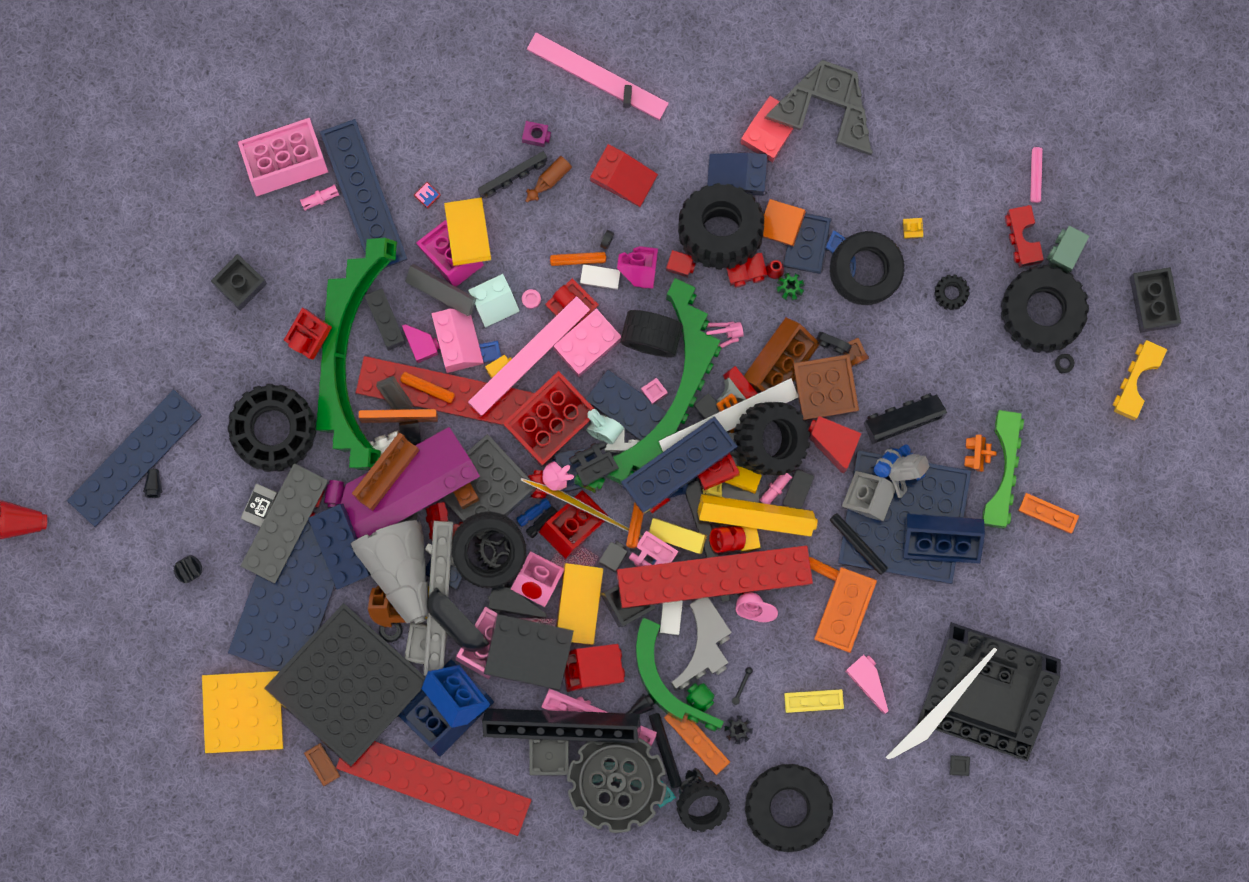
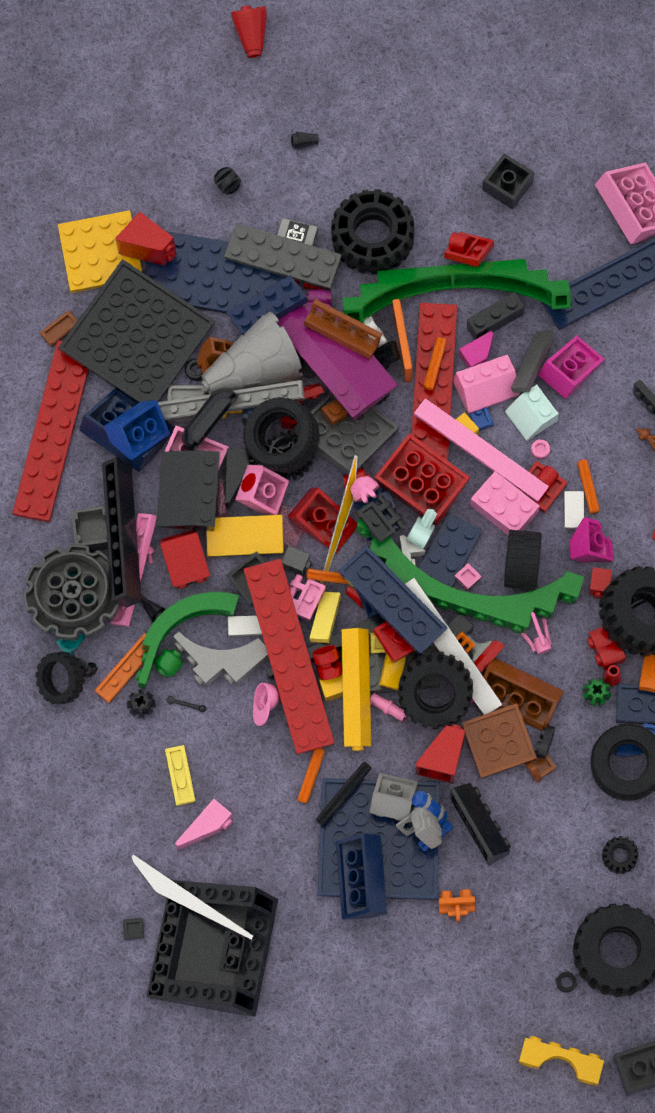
camera: 90 degrees right, 10 degrees down
dark blue plate [67,389,202,527] -> none
bright pink pin [300,184,340,211] -> none
dark grey tile [376,376,413,410] -> none
tile [414,182,441,209] -> none
yellow tile [444,197,491,266] -> none
blue axle [516,498,551,527] -> none
black axle [526,506,558,538] -> none
black tile [600,230,614,249] -> none
black axle [649,713,682,788] -> none
black tyre [745,764,833,852] -> none
black tile [782,469,814,509] -> none
orange tile [814,567,877,653] -> none
bright green arch [982,410,1024,529] -> none
orange plate [1018,493,1079,534] -> none
none -> red slope [115,212,176,266]

